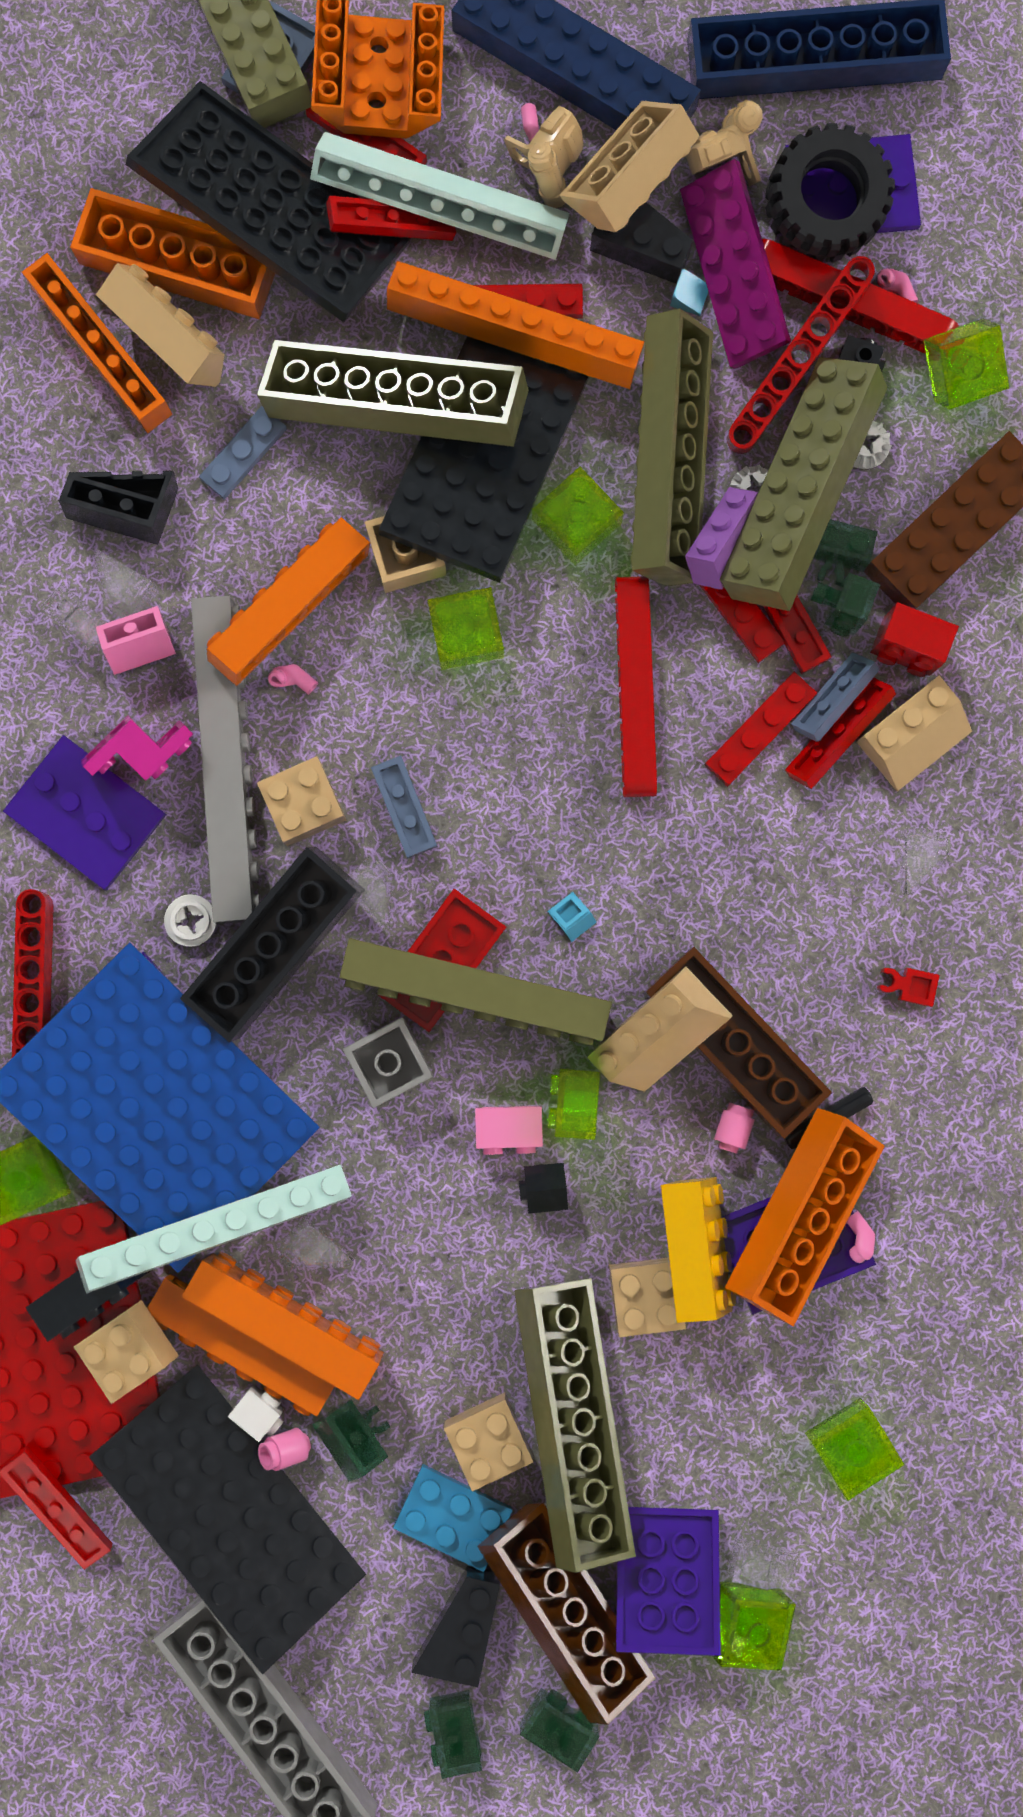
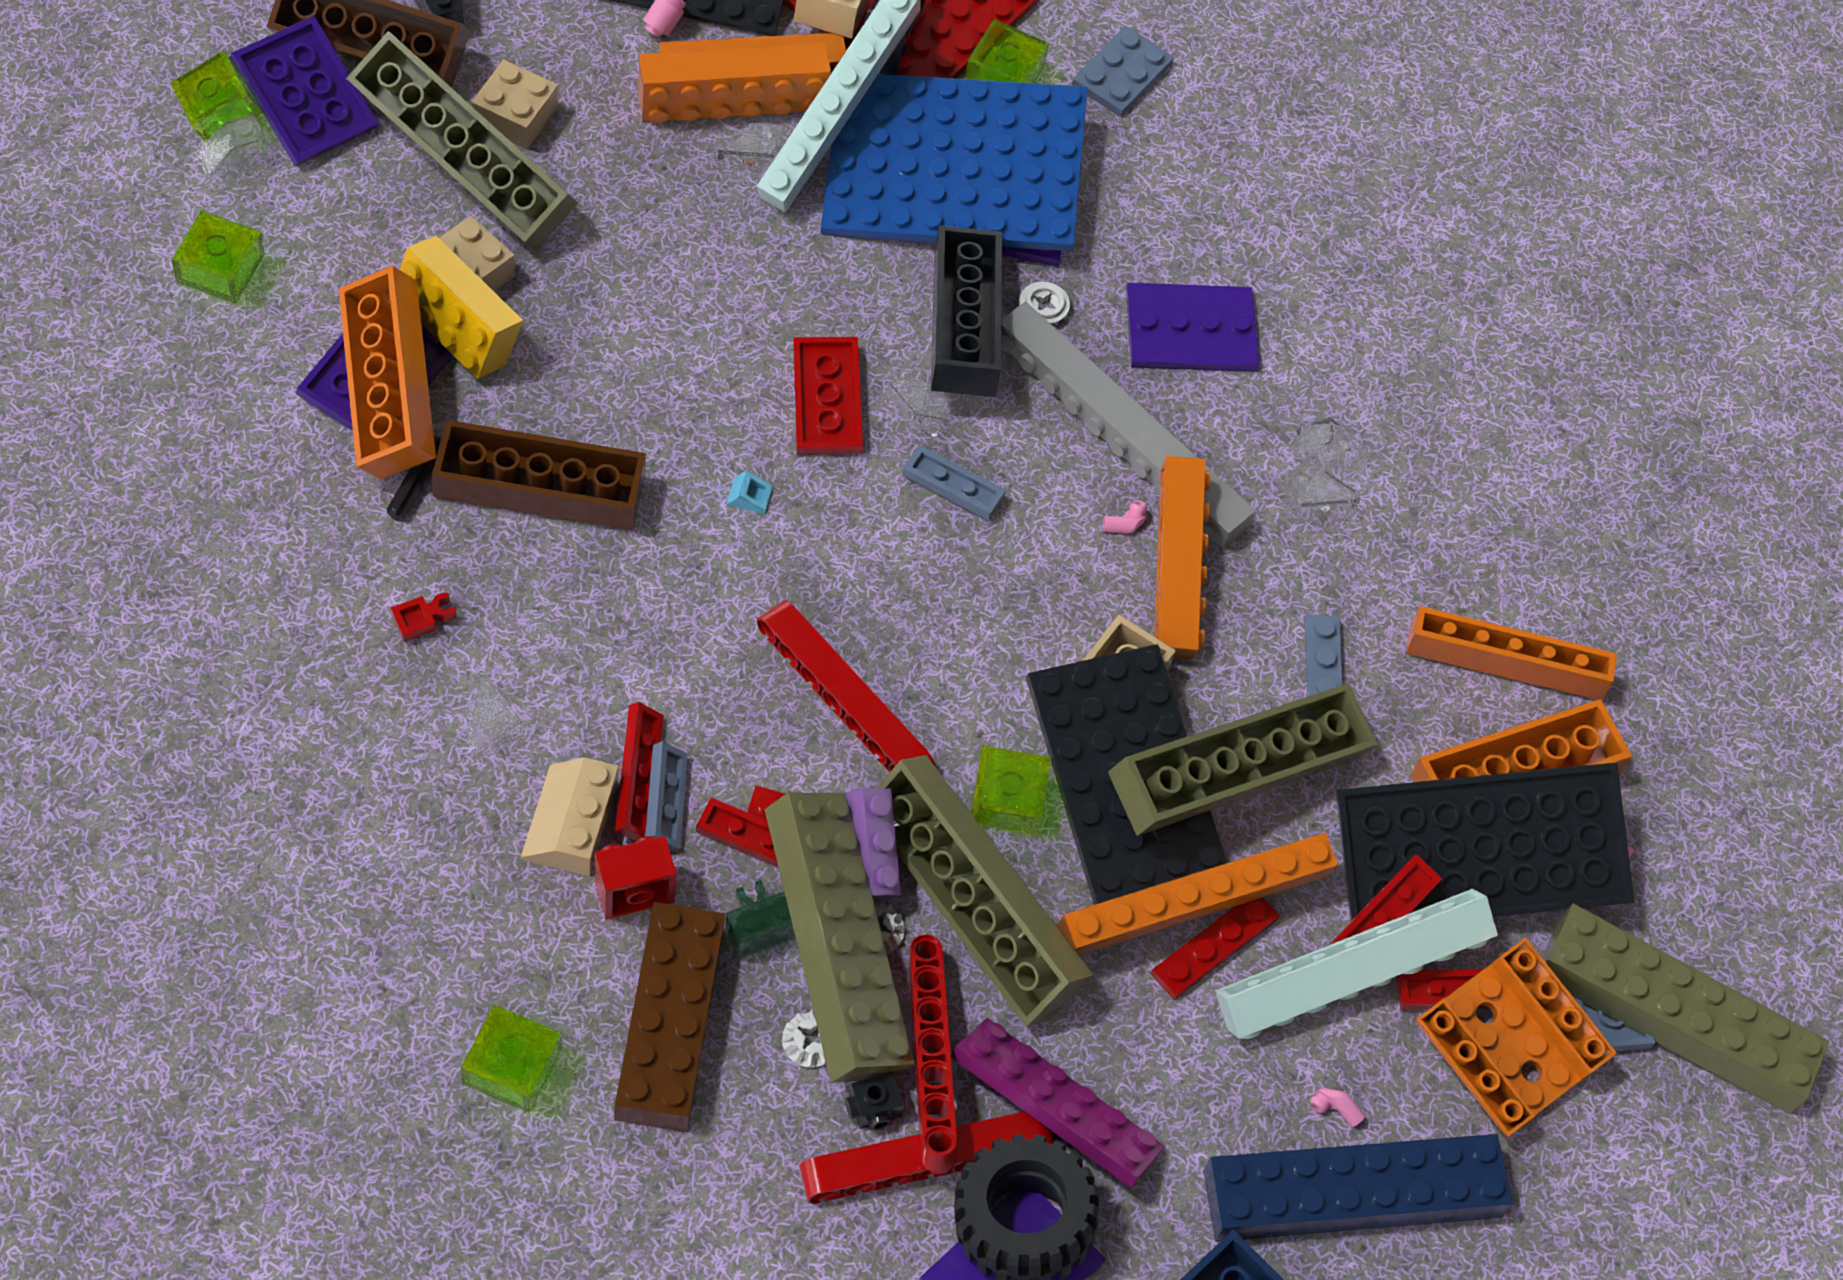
camera: 135 degrees right, 25 degrees down
red beam [12,889,54,1058] -> none
black wedge [58,471,178,545] -> none
dark pink bracket [81,715,193,781] -> none
tan slope [96,263,224,387] -> none
bright pink brick [96,606,176,675] -> none
white brick [228,1384,284,1442] -> none
tan brick [257,756,347,847] -> none
clear green brick [312,1399,390,1482] -> none
olive brick [339,938,612,1046] -> none
light grey brick [343,1018,434,1108] -> none
dark azure plate [393,1464,513,1572] -> none
clear neon green brick [427,587,504,670] -> none
bright pink brick [475,1106,543,1155] -> none
tan piece [504,106,583,208] -> none
black brick [519,1163,568,1214] -> none
clear neon green brick [547,1068,600,1140] -> none
tan slope [560,101,700,232] -> none
tan slope [587,966,733,1092] -> none
black wedge [590,202,693,284] -> none
medium azure slope [670,269,708,316] -> none
tan piece [686,100,763,187] -> none
red plate [704,671,817,787] -> none
bright pink brick [714,1102,755,1154] -> none
clear green brick [810,573,880,637] -> none
bright pink arm [846,1210,875,1263] -> none
bright pink arm [877,268,918,303] -> none
clear neon green brick [924,318,1009,410] -> none

